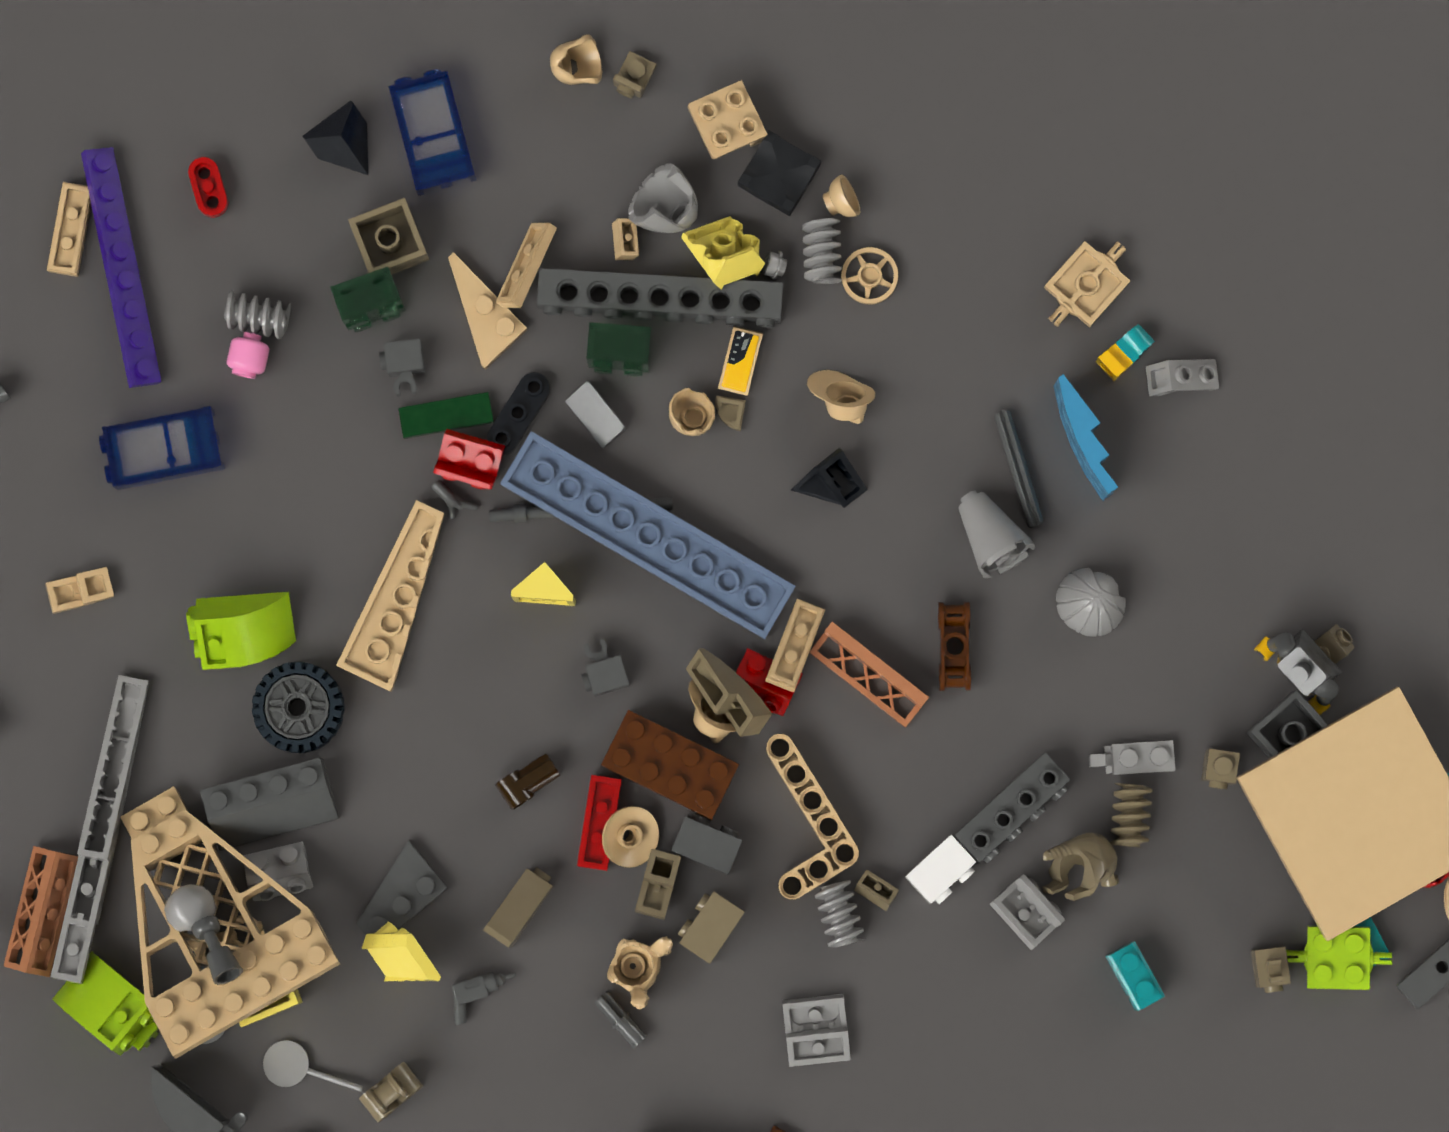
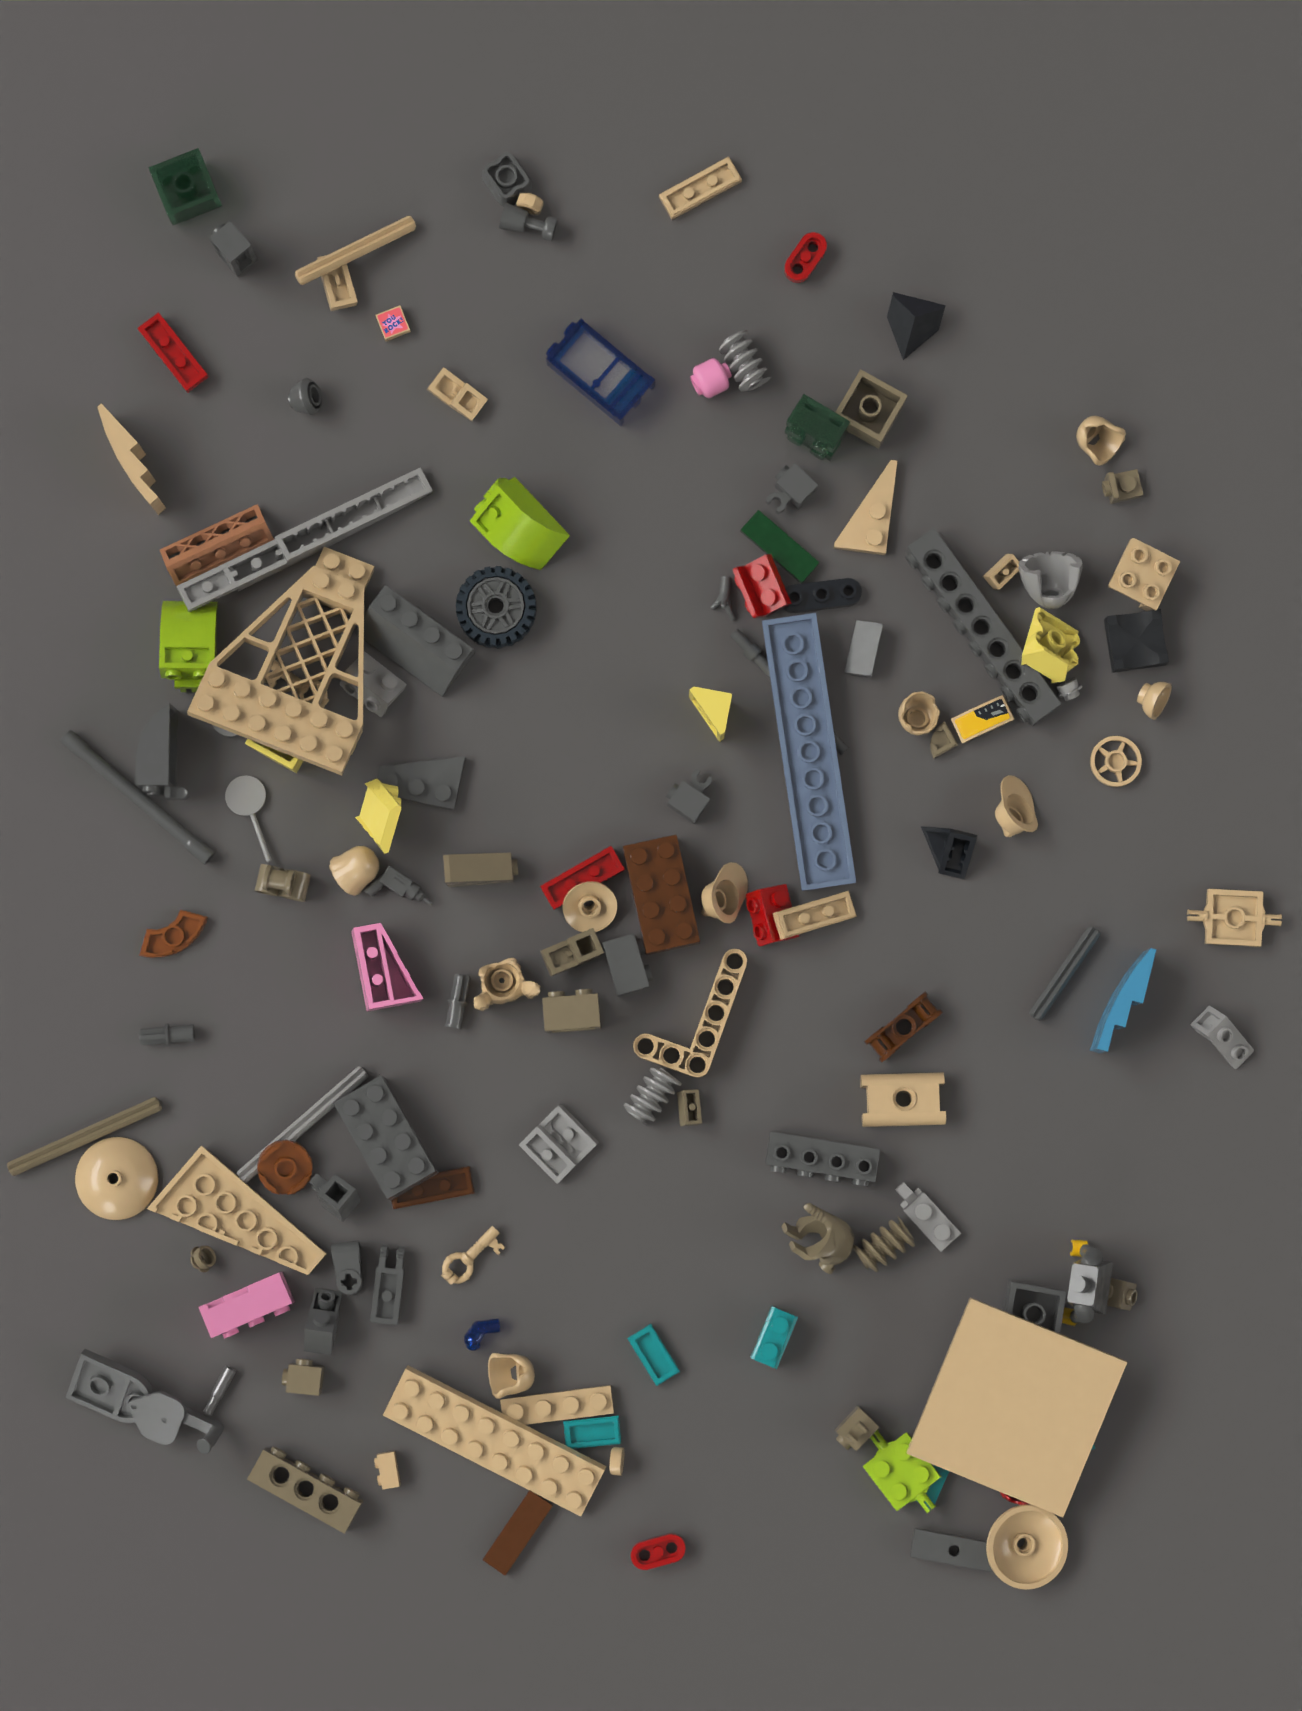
camera: 50 degrees right, 0 degrees up
dark purple plate [81,147,162,388] -> none
light grey hair [164,884,216,932] -> none
dark grey piece [191,916,243,985] -> none
tan wing [336,500,445,692] -> none
clear blue door [388,69,477,196] -> none
dark brown piece [495,754,561,810] -> none
tan tile [496,223,557,308] -> none
clear green brick [586,322,652,377] -> none
dark tan slope [686,648,772,737] -> none
light grey piece [802,218,842,284] -> none
nougat fence [809,622,929,728] -> none
white piece [905,835,976,904] -> none
light grey cone [958,491,1035,578] -> none
light grey bracket [990,874,1065,950] -> none
light grey hair [1056,567,1126,637] -> none
leg [1095,324,1155,381] -> none
dark tan brick [1201,749,1240,790] -> none
none -> tan hair [329,846,379,896]
none -> bright pink wedge [351,923,423,1012]
none -> teal tile [627,1324,680,1386]
none -> tan piece [860,1072,946,1127]

